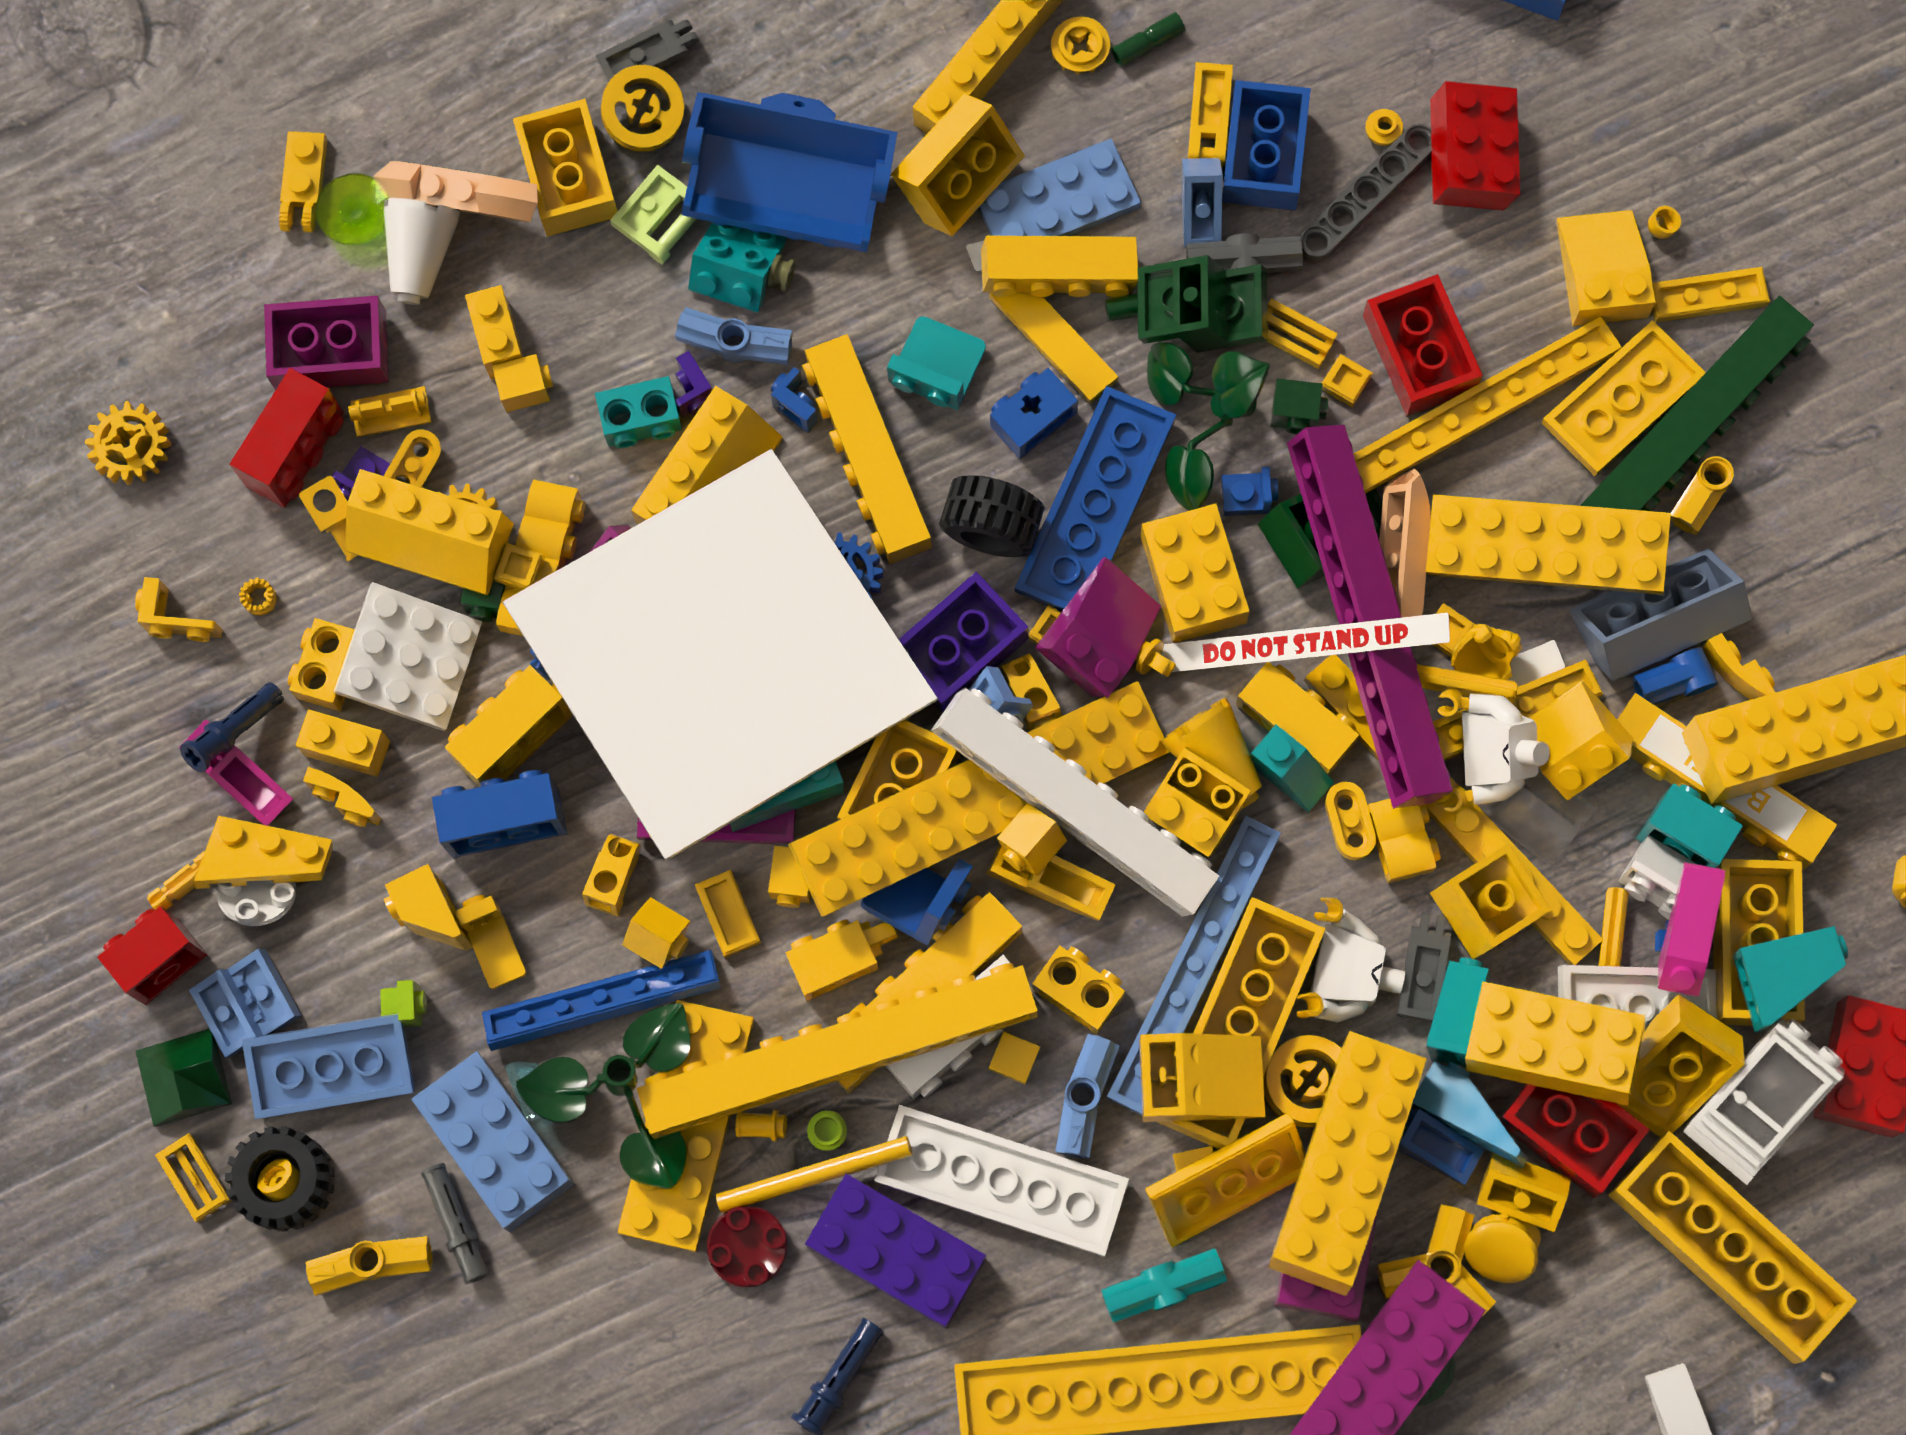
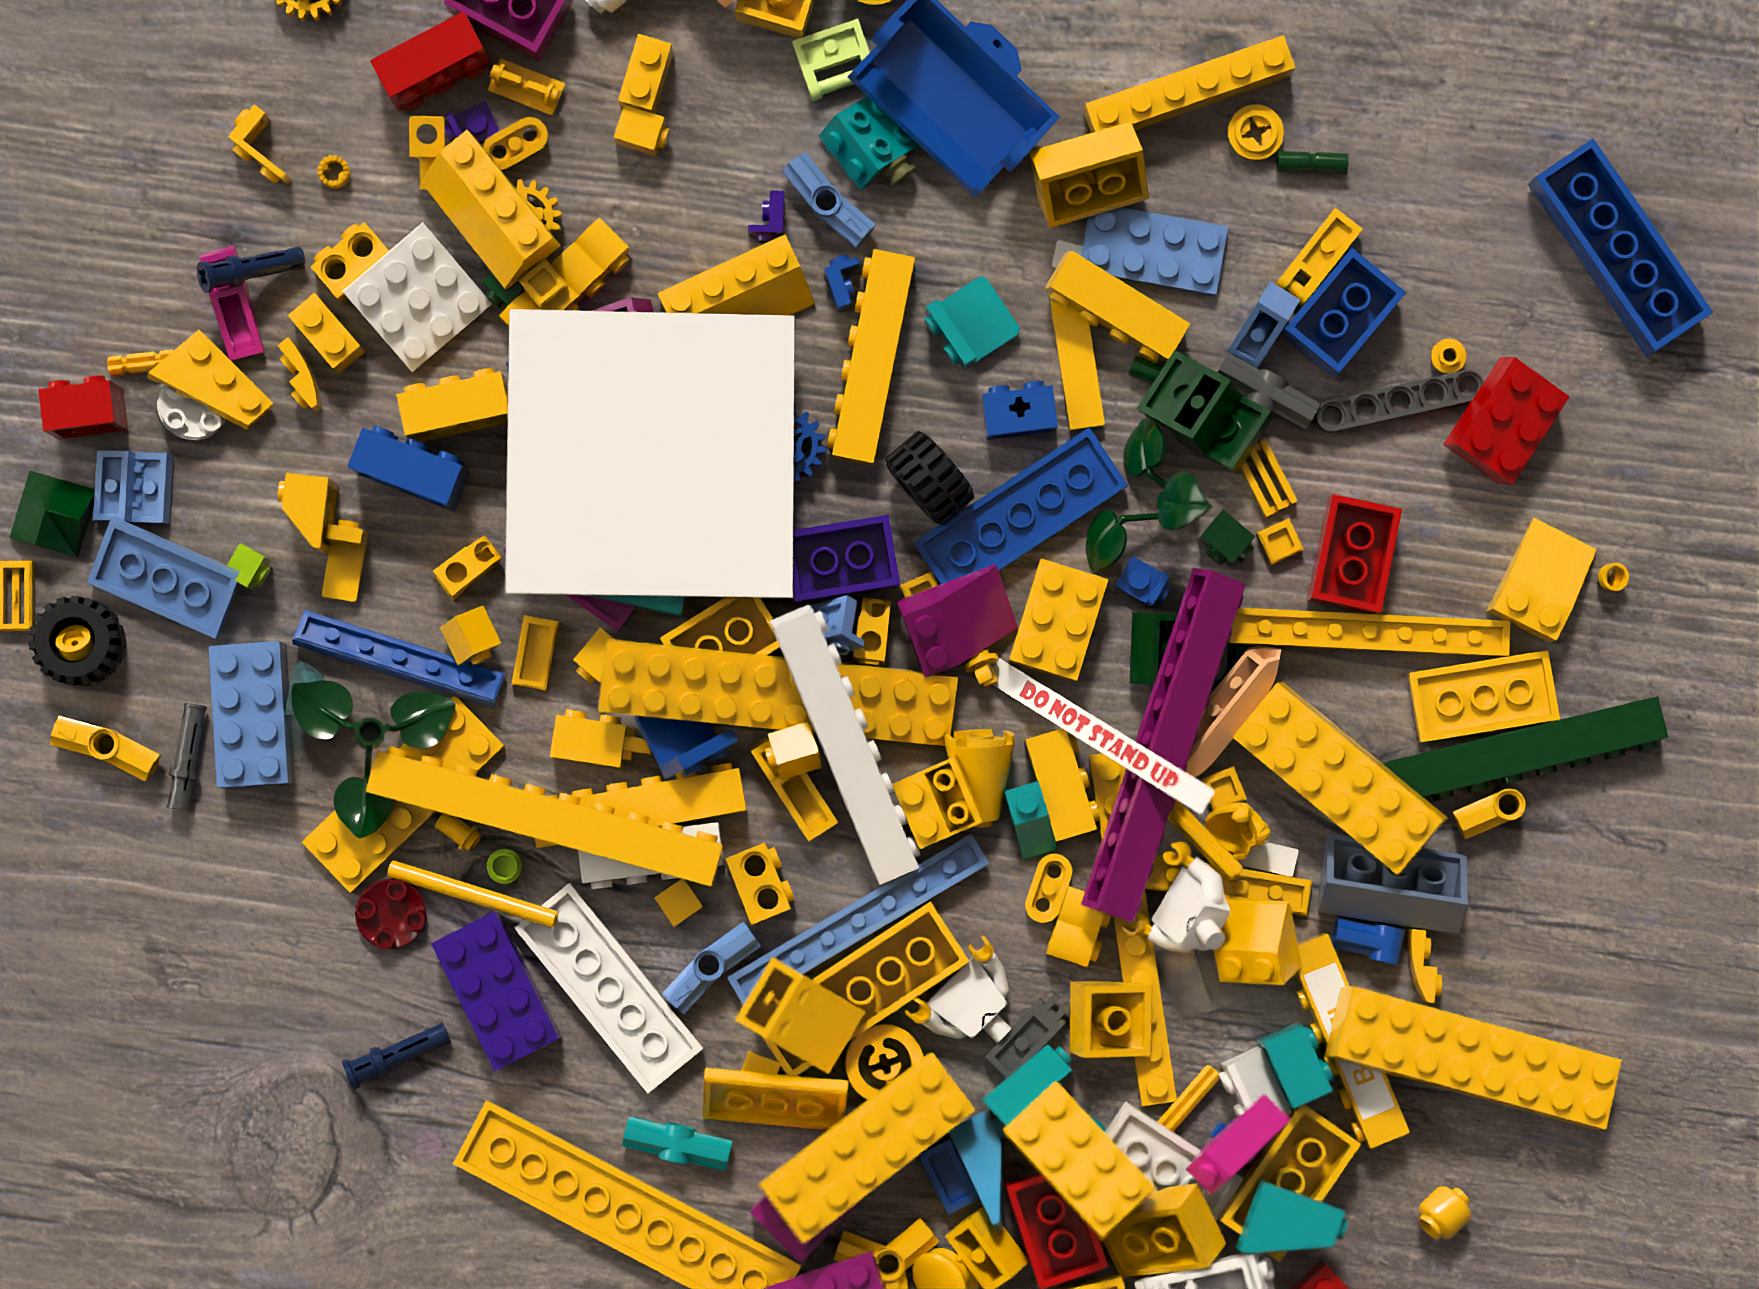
camera: 25 degrees right, 10 degrees up
teal brick [595,376,682,448] -> none
yellow tile [1652,267,1770,323] -> none

